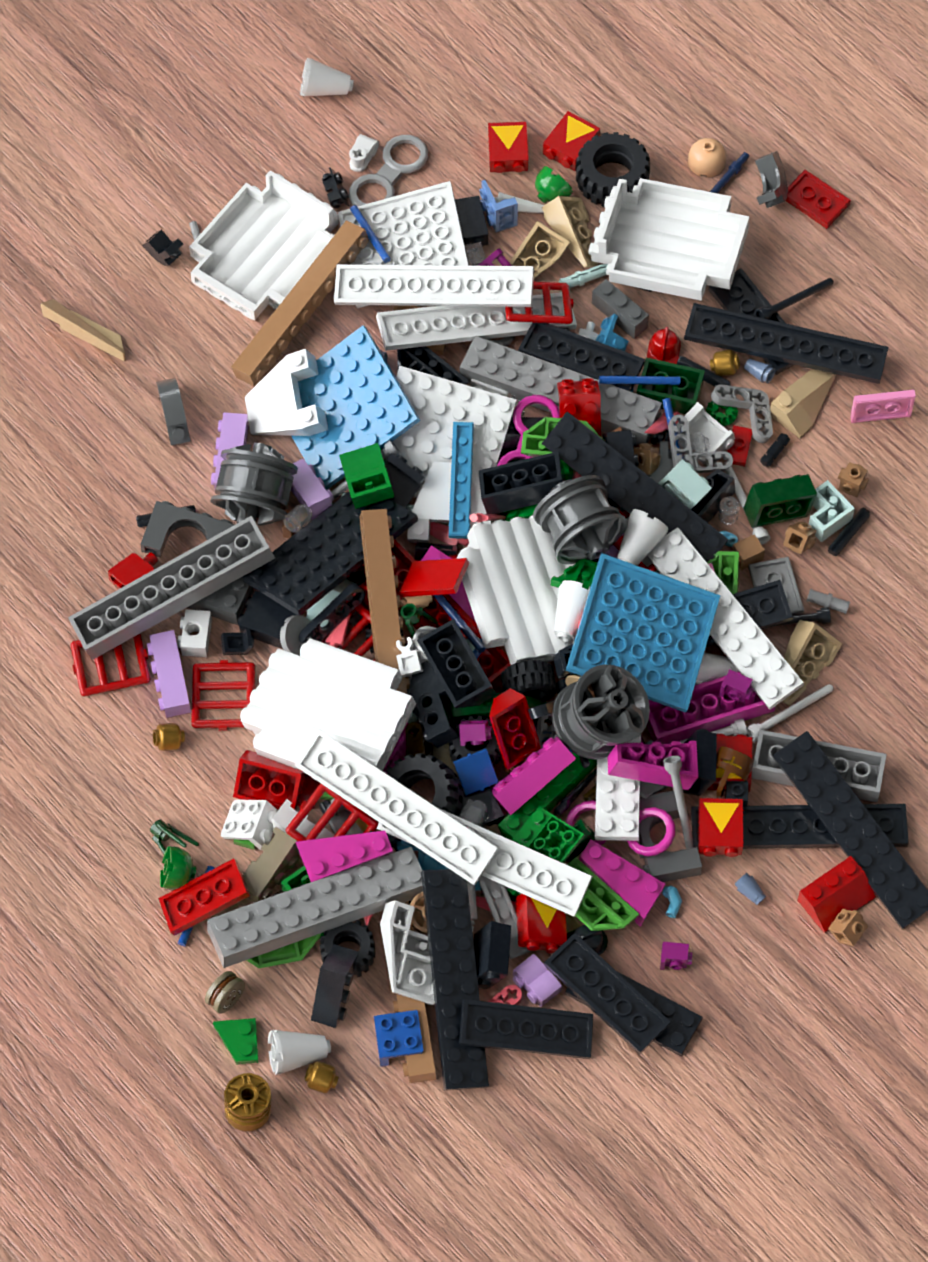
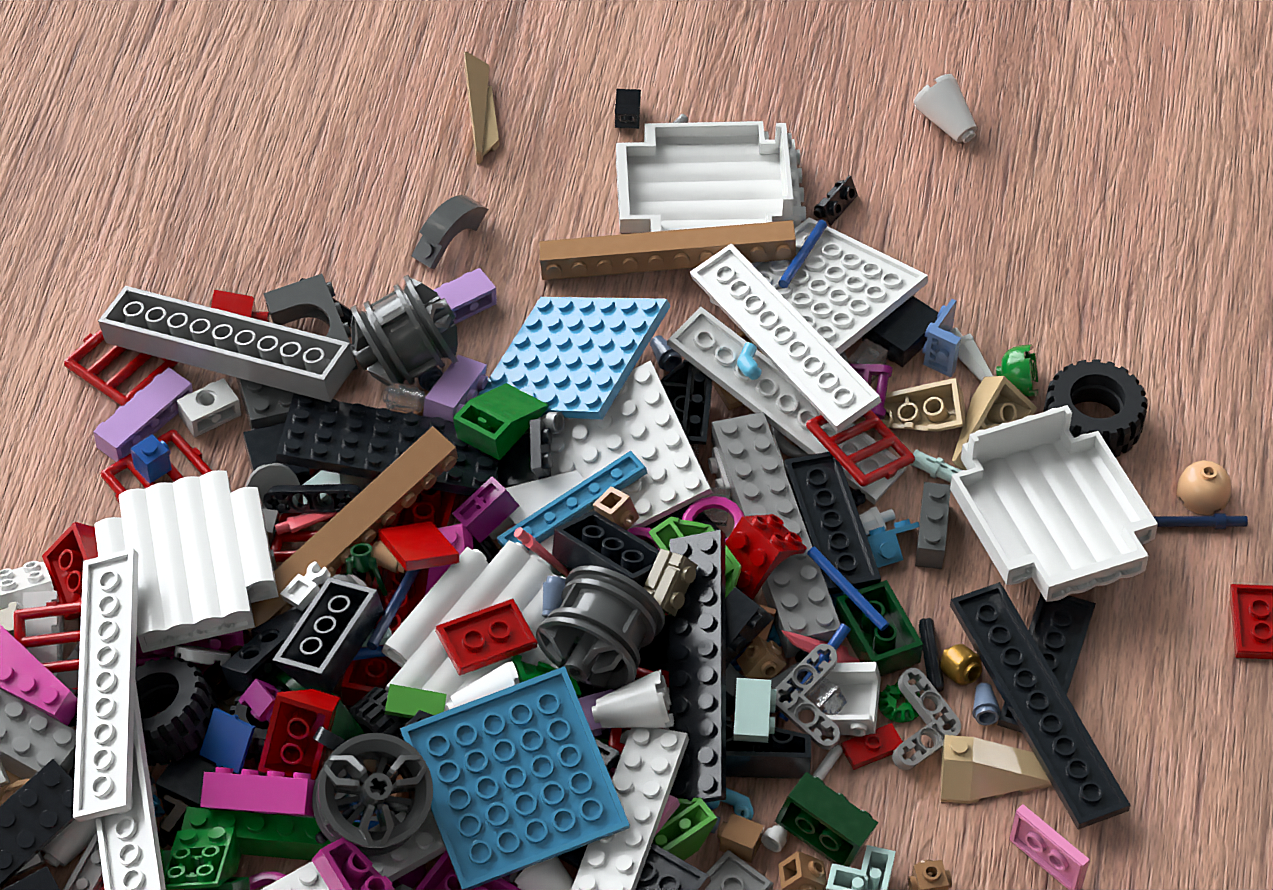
camera: 50 degrees right, 10 degrees down
pearl gold head [153,723,185,751] -> none
black bracket [221,629,254,655] -> none
white wedge [245,349,328,436] -> none
white piece [349,134,379,172] -> none
light grey bar [349,135,428,207] -> none
clear brick [459,799,489,827] -> none
red brick [488,122,528,173] -> none
red brick [543,111,600,171] -> none
black bar [554,769,597,816] -> none
red piece [647,327,681,364] -> none
clear brick [718,496,740,524] -> none
dark grey arch [755,151,788,208] -> none
black piece [755,278,834,320] -> none
black axle [760,433,790,467] -> none
none -> blue brick [130,434,172,484]
none -> light grey tile [174,644,231,666]
none -> bright green tile [384,684,447,719]
none -> red tile [435,599,538,676]
none -> magenta hinge [452,476,520,543]
none -> sand blue cone [542,576,566,618]
none -> medium nougat brick [593,486,639,530]
none -> dark tan brick [643,549,698,617]
none -> medium azure arm [737,342,762,380]

